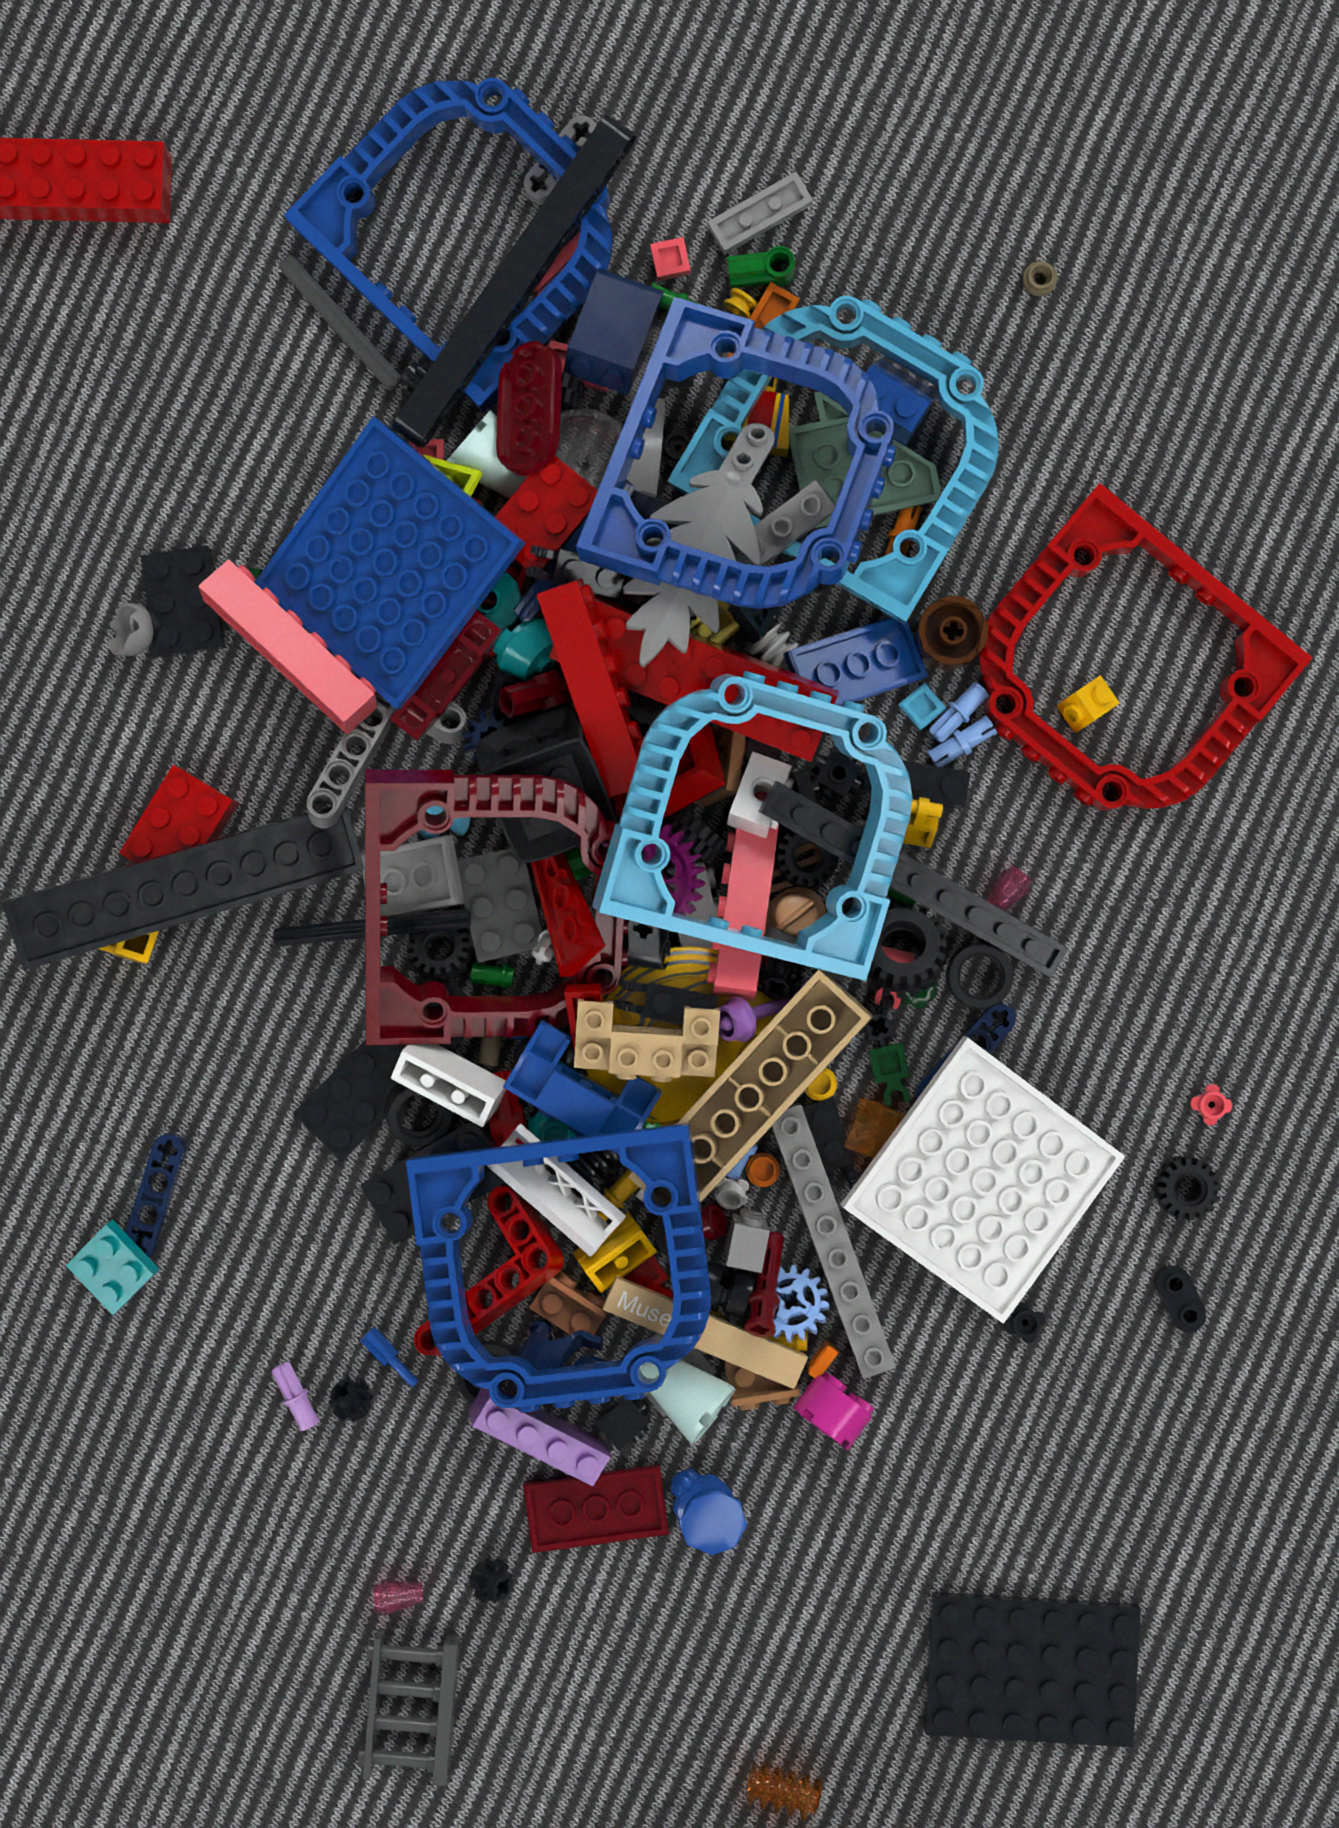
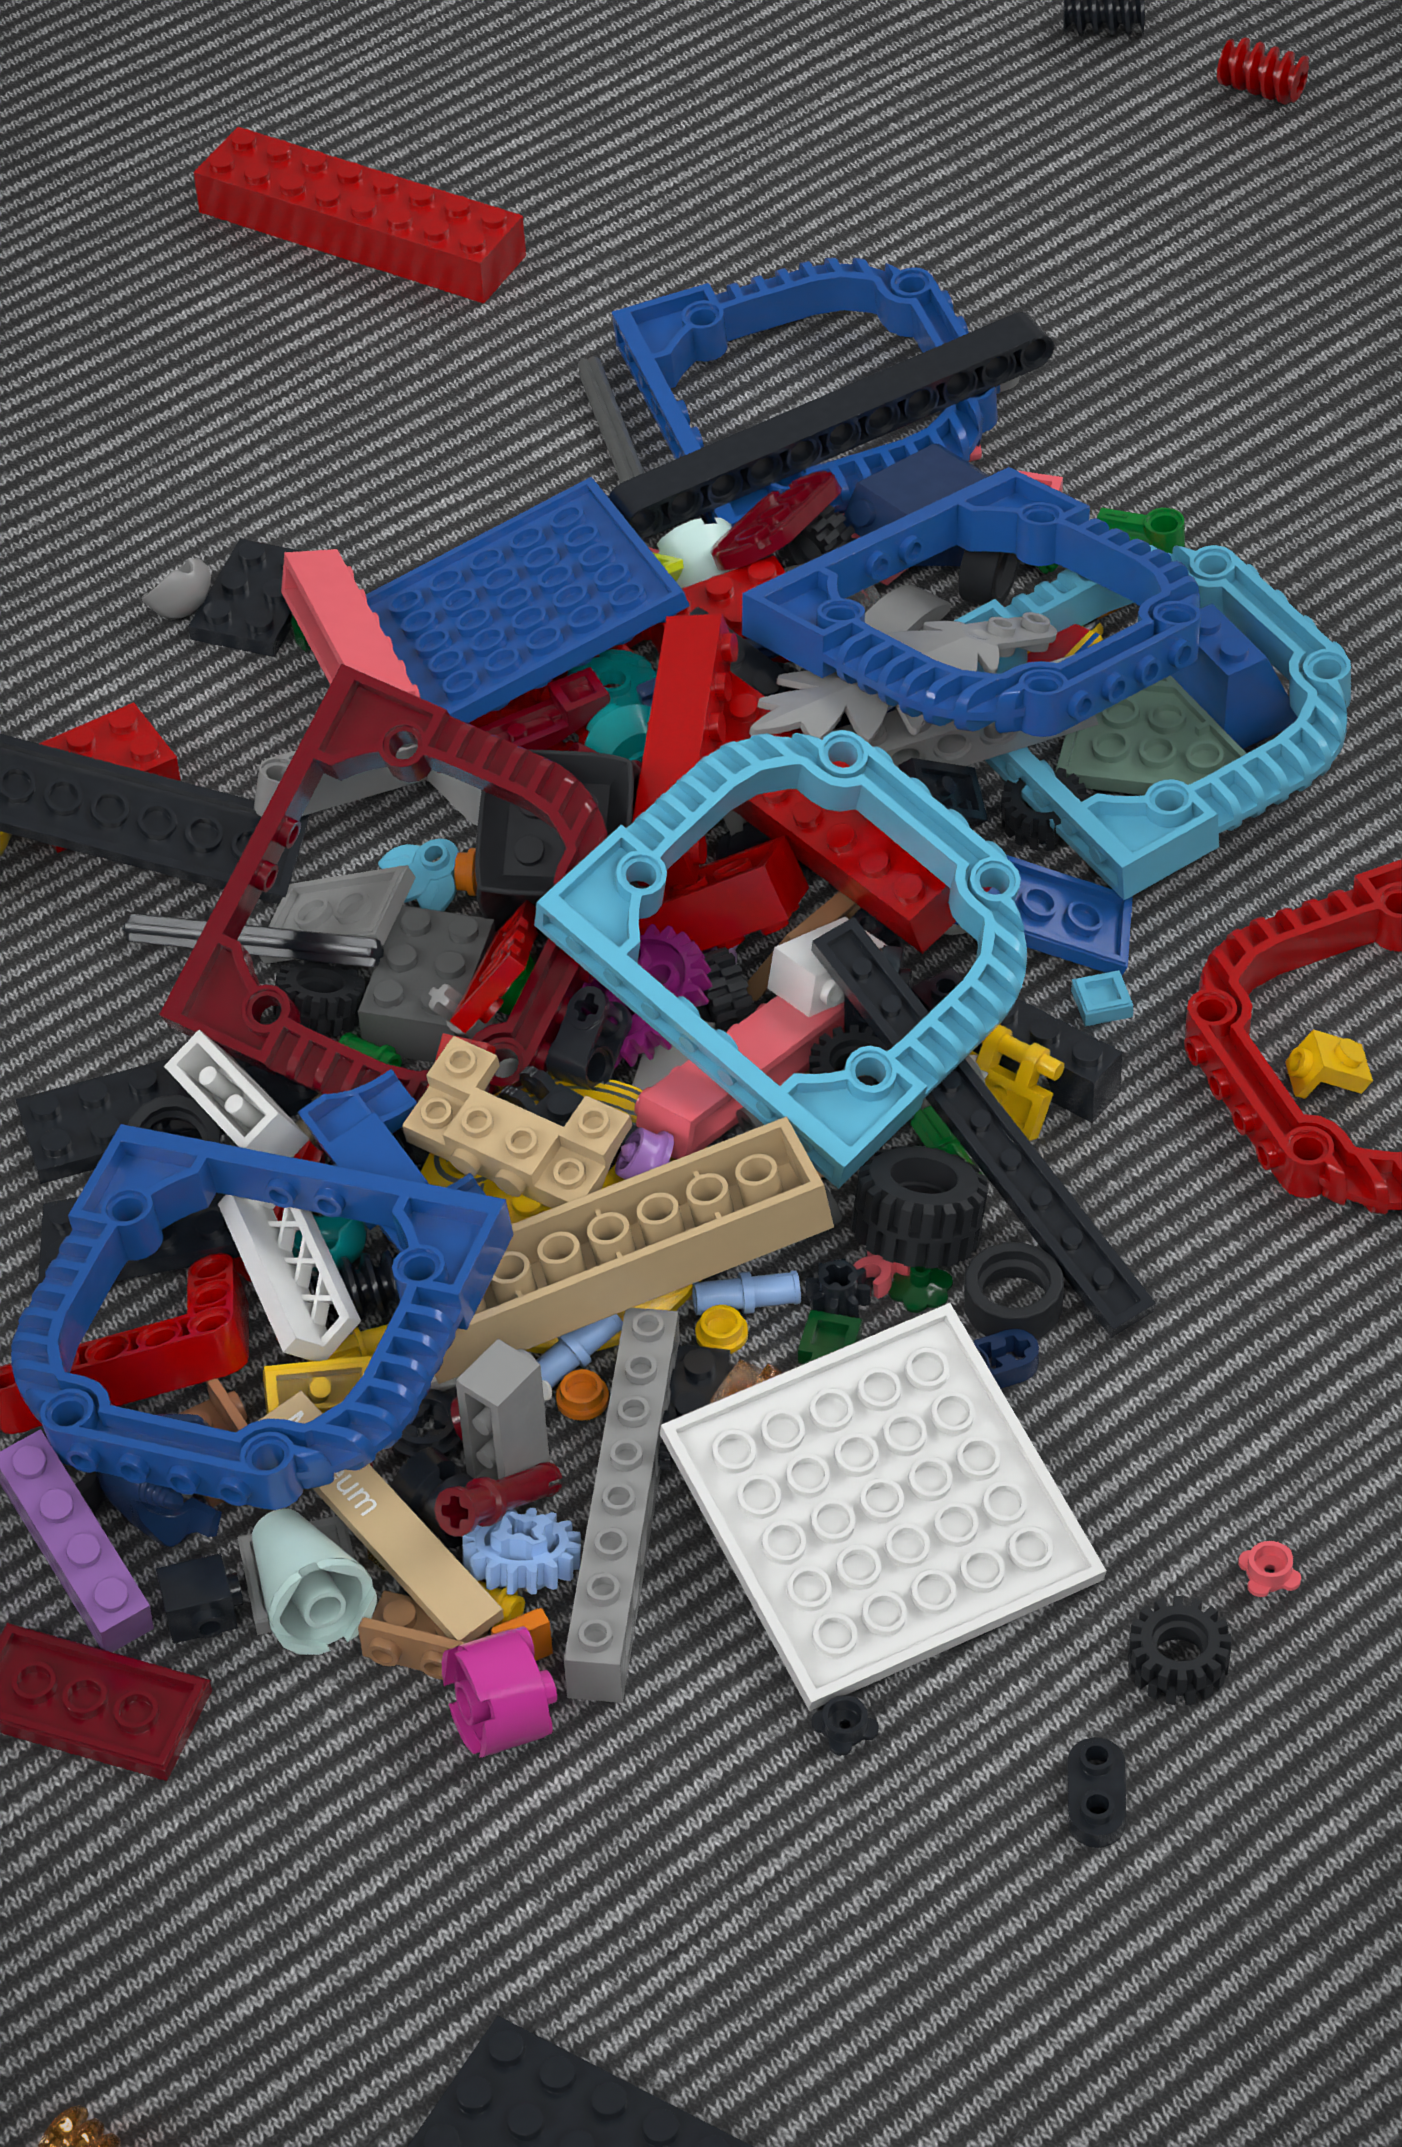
camera: 30 degrees right, 40 degrees down
blue piece [671,1468,747,1555] -> none
light grey plate [707,172,813,255] -> none
reddish brown brick [914,596,988,670] -> none
light blue pin [927,715,997,767] -> none
light blue axle [929,682,989,743] -> none
clear pink cone [986,864,1034,911] -> none

